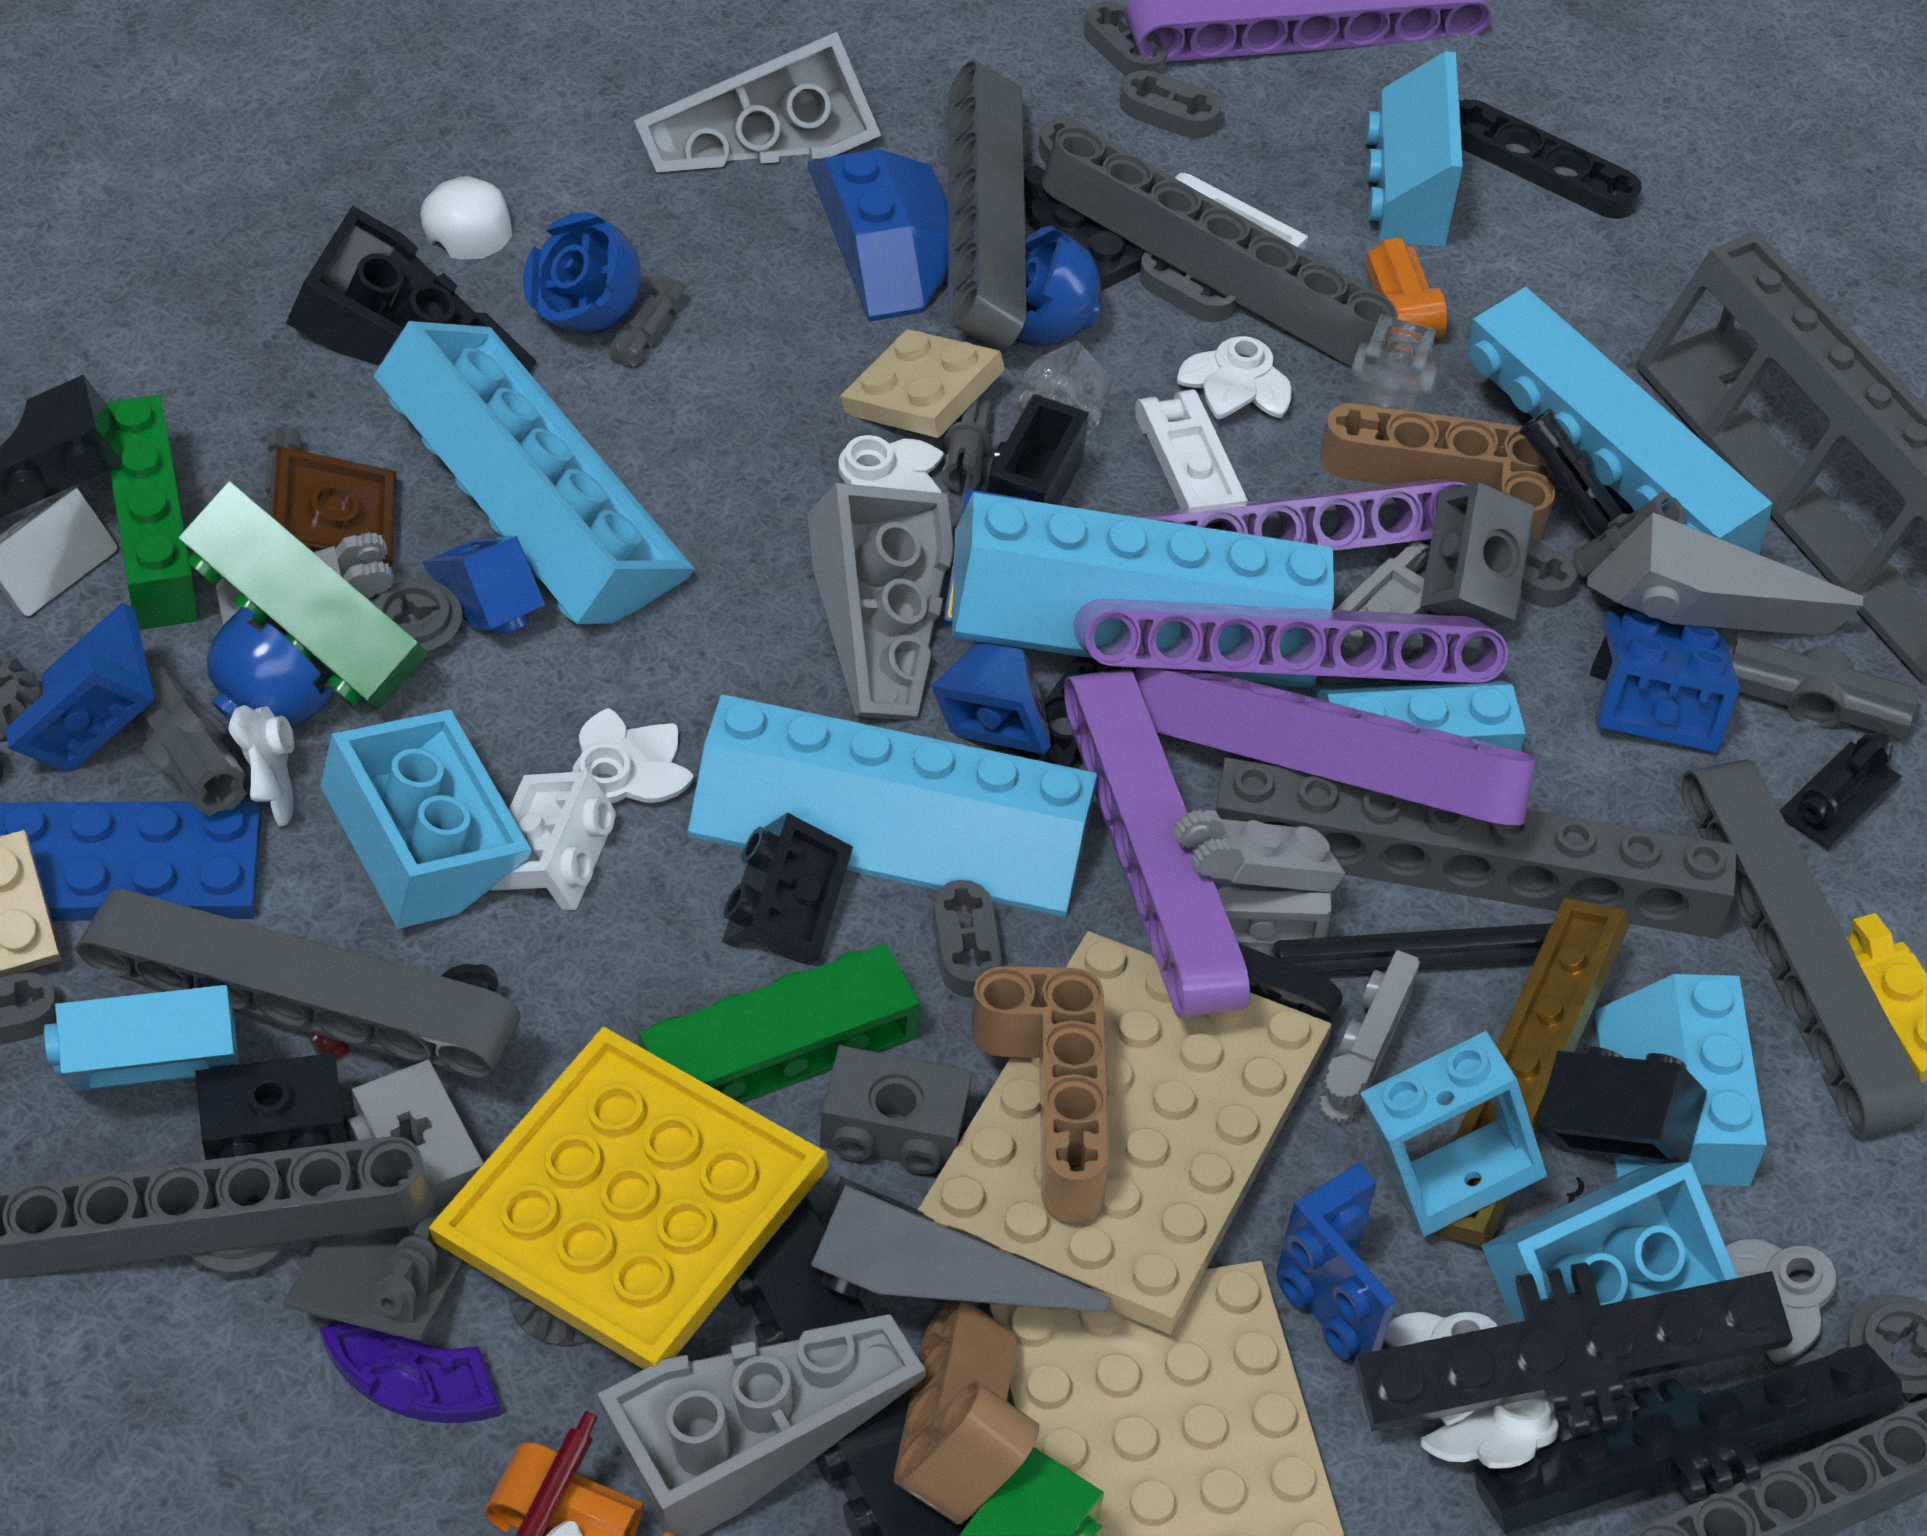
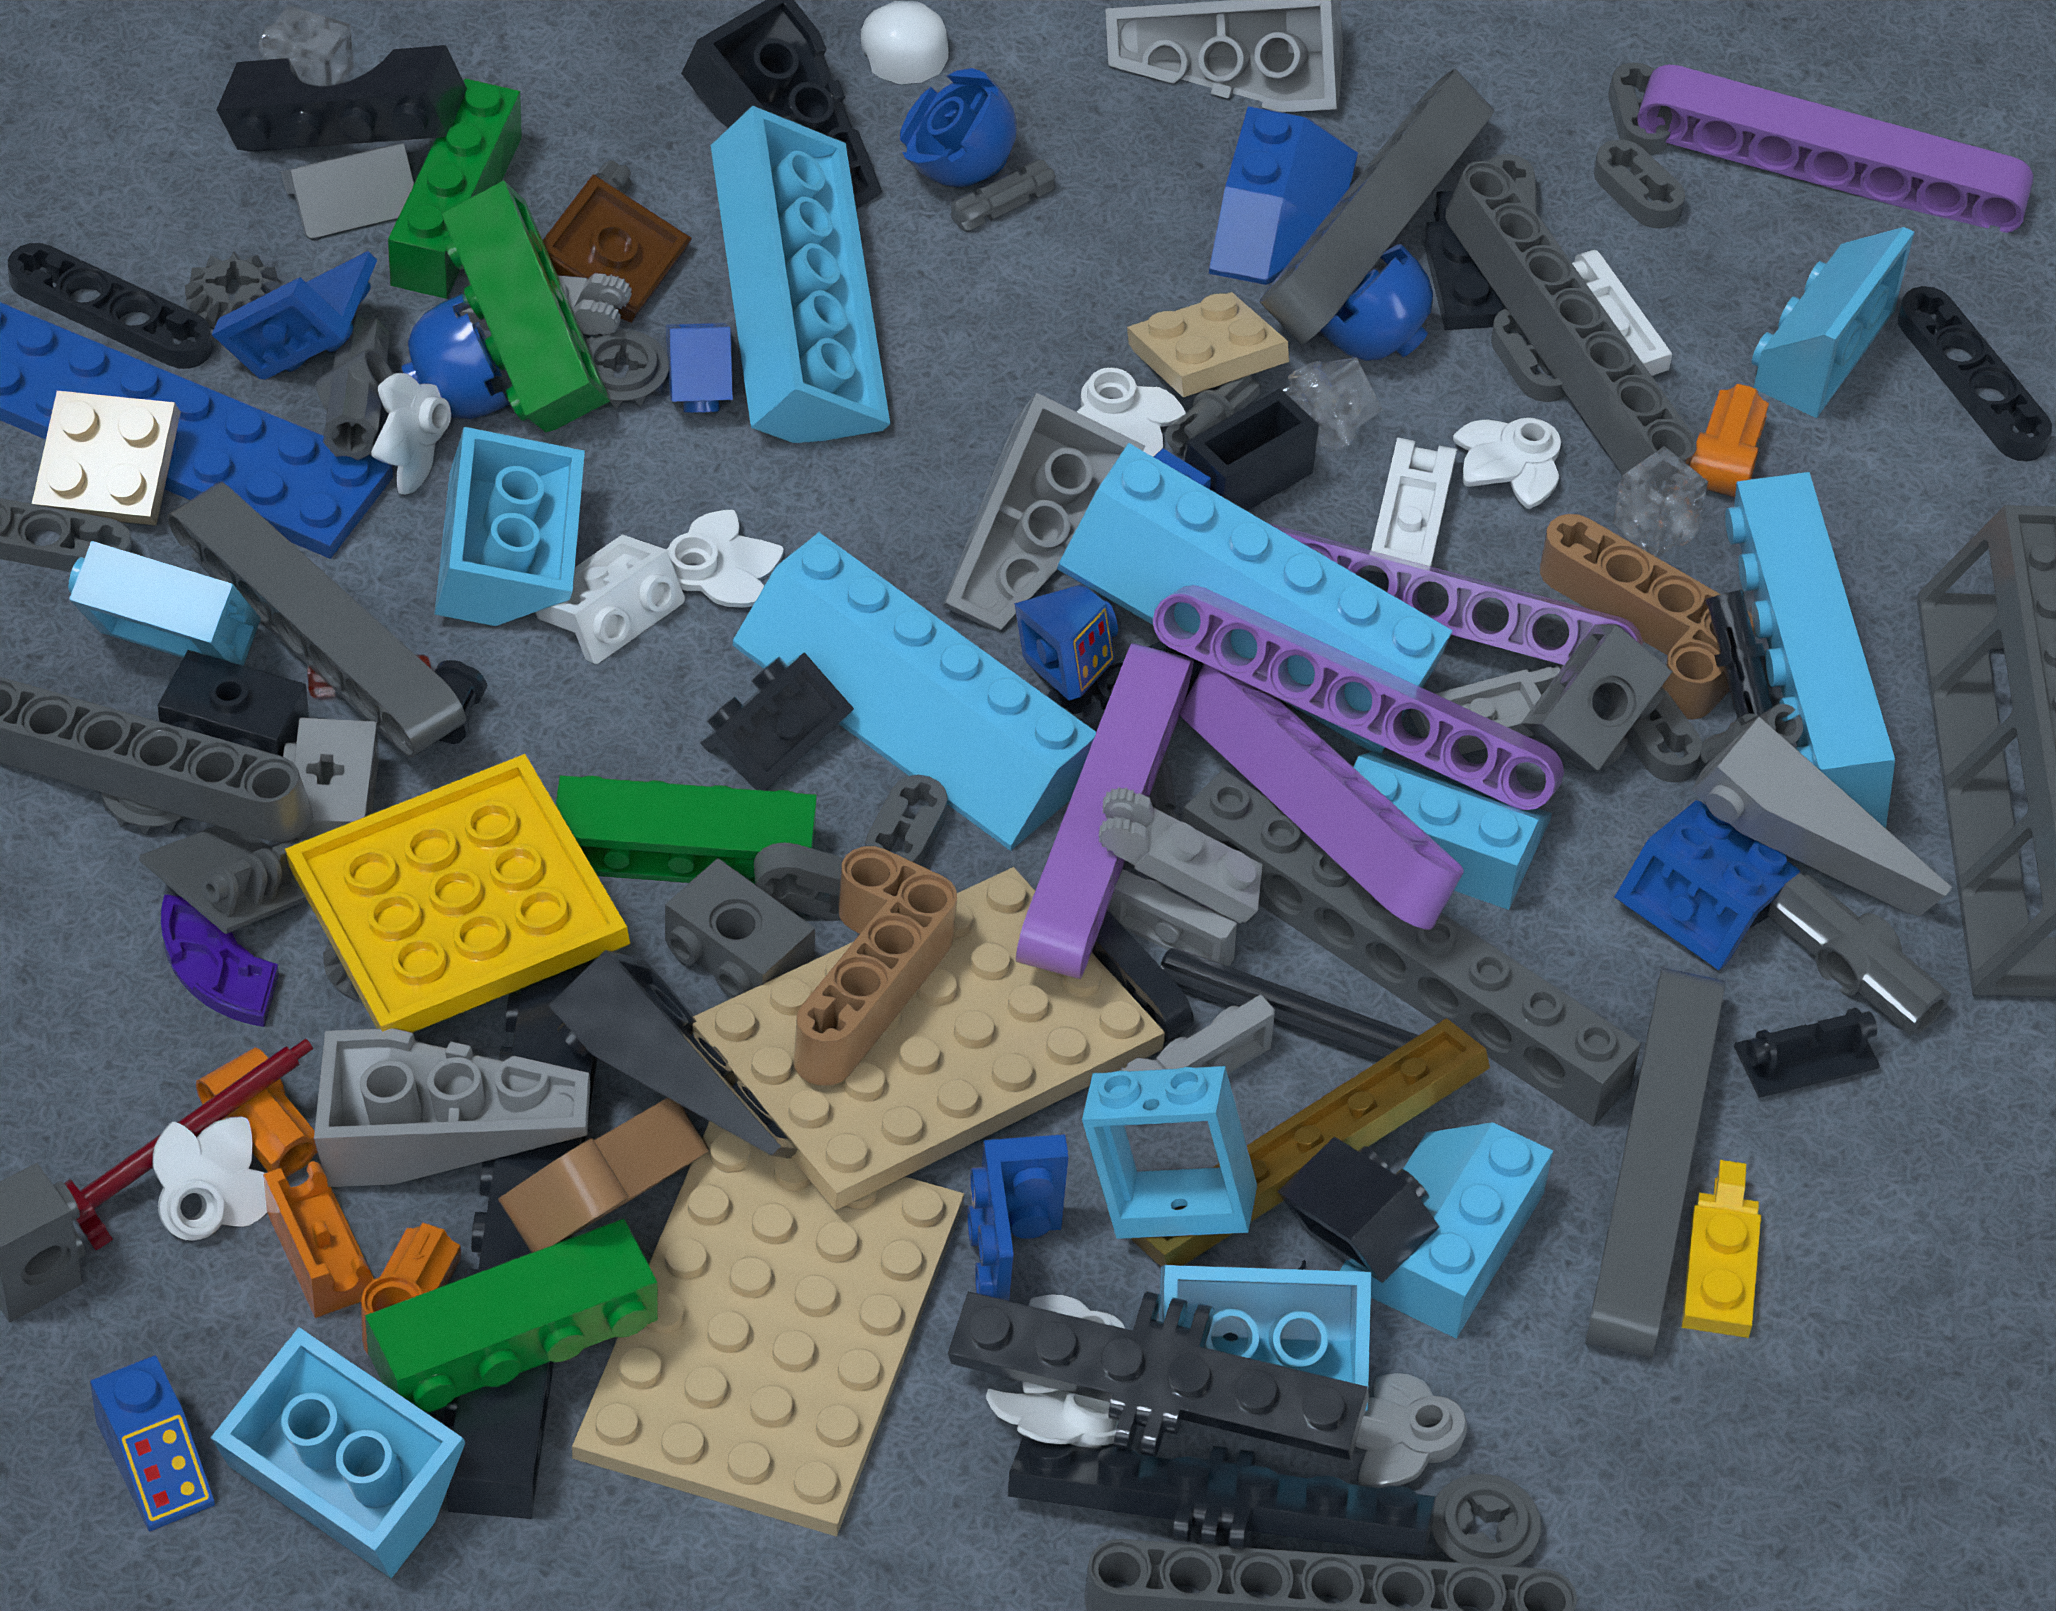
camera: 30 degrees right, 0 degrees up
none -> dark grey beam [754,842,844,921]

